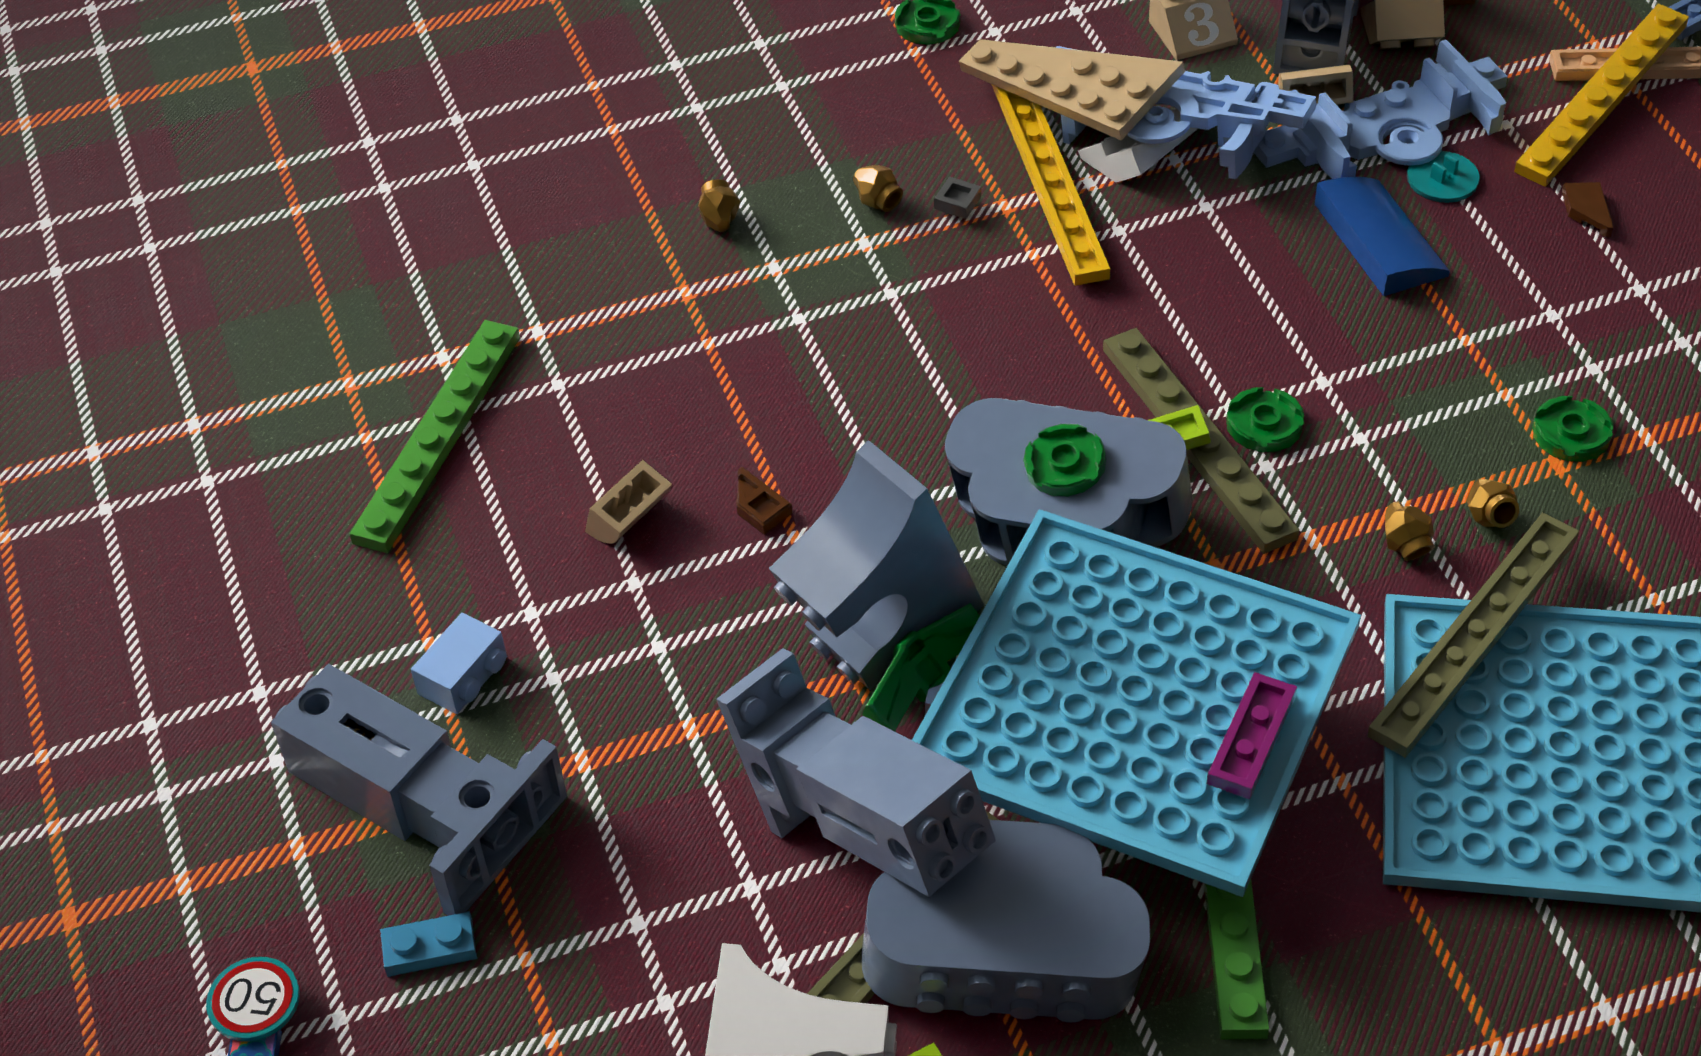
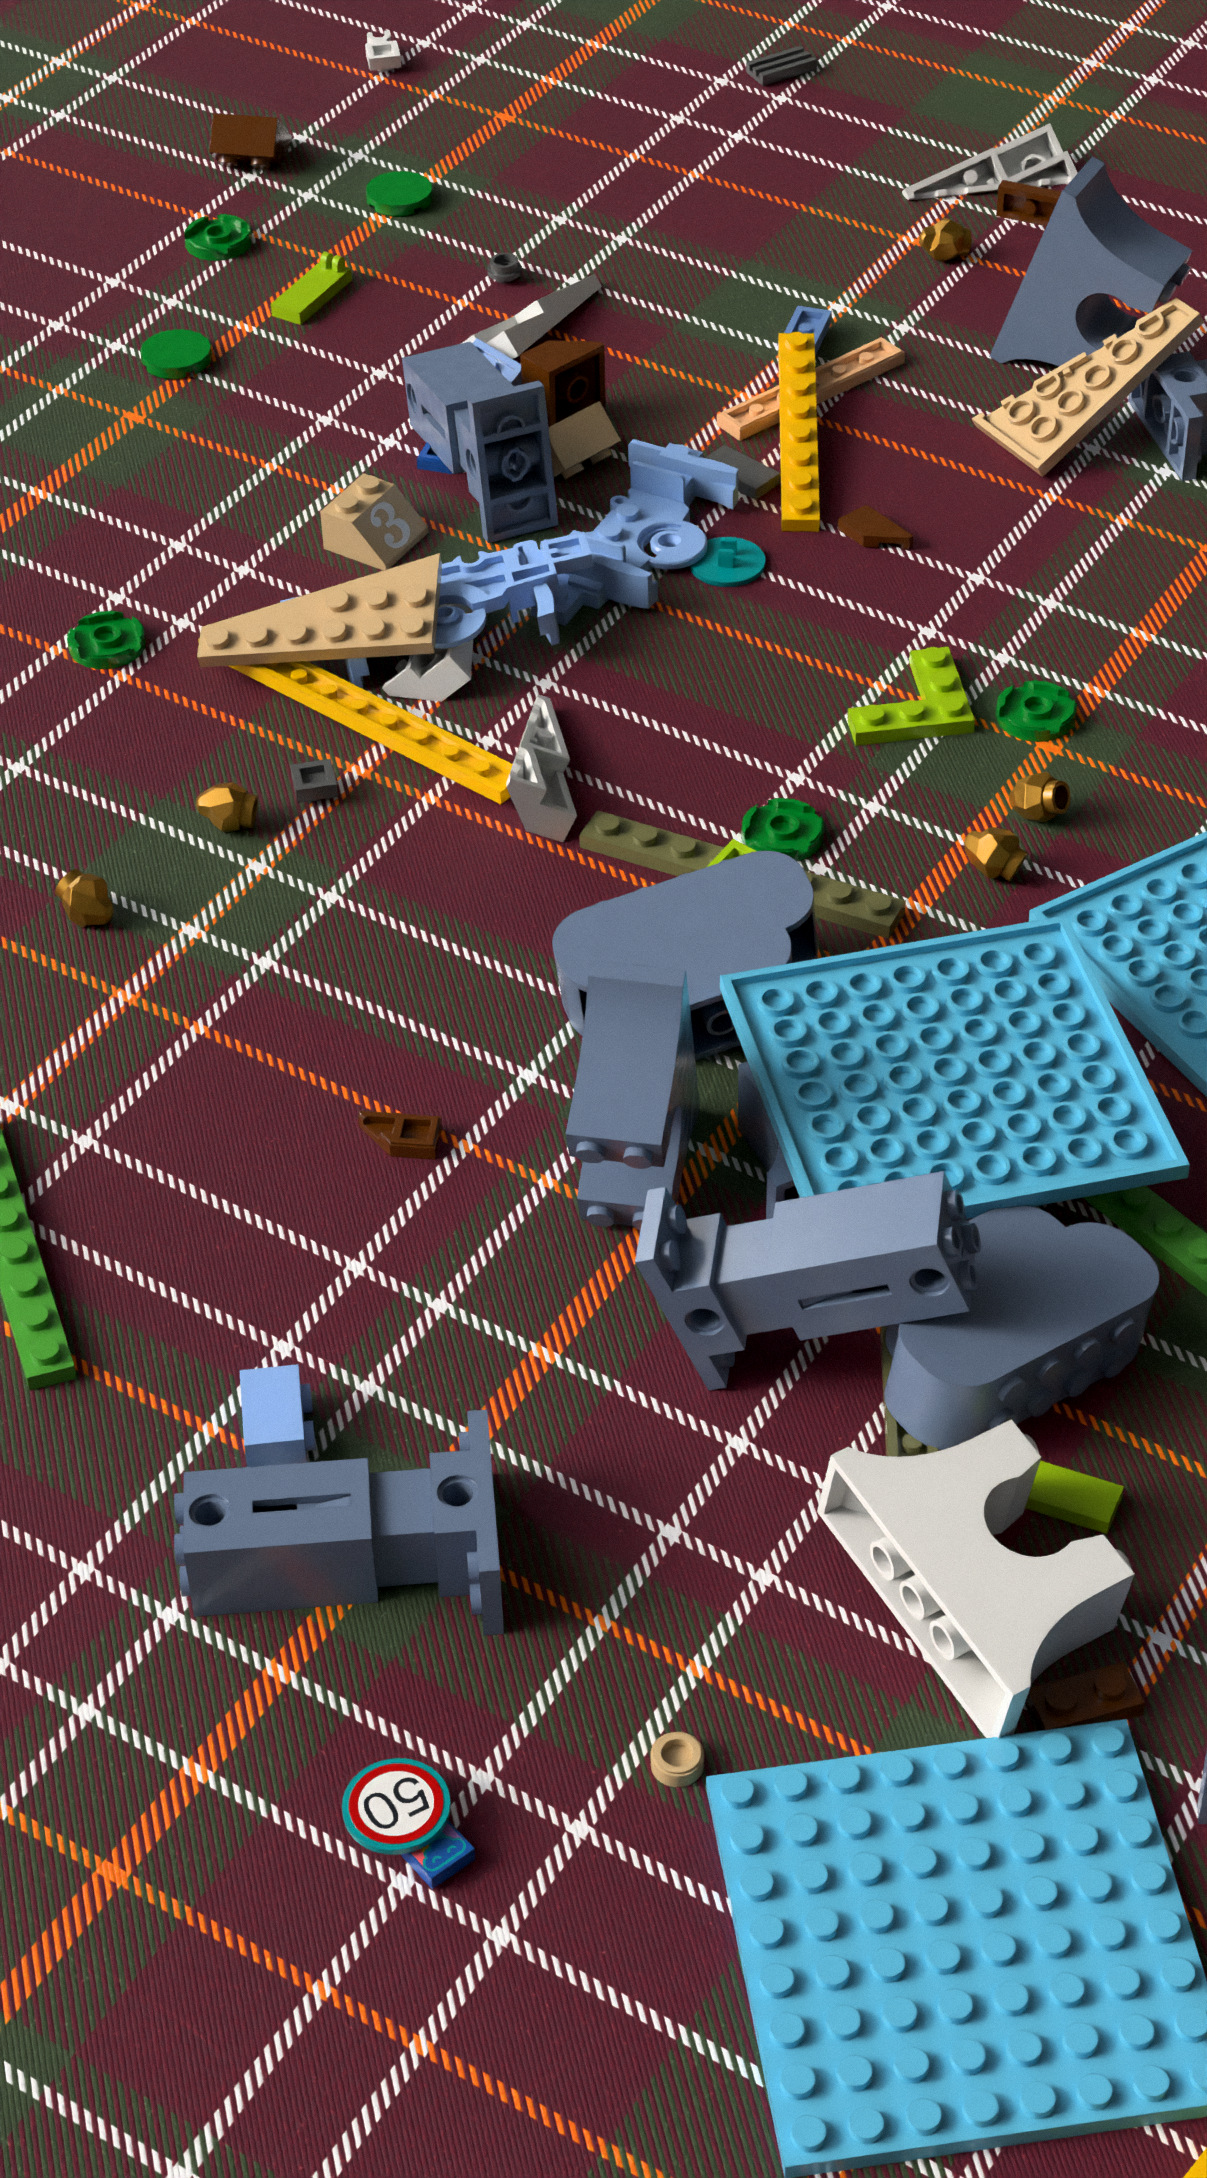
camera: 40 degrees left, 5 degrees down
dark azure plate [380,911,477,977] -> none
tan brick [585,460,672,543] -> none
green plate [862,603,980,732] -> none
green tile [1023,424,1107,497] -> none
magenta plate [1206,672,1297,799] -> none
tan brick [1278,65,1353,105] -> none
blue slope [1314,177,1450,296] -> none
olive plate [1367,512,1579,758] -> none
none -> white wedge [506,694,577,842]
none -> dark grey tile [705,445,780,500]
none -> lime plate [847,647,975,746]

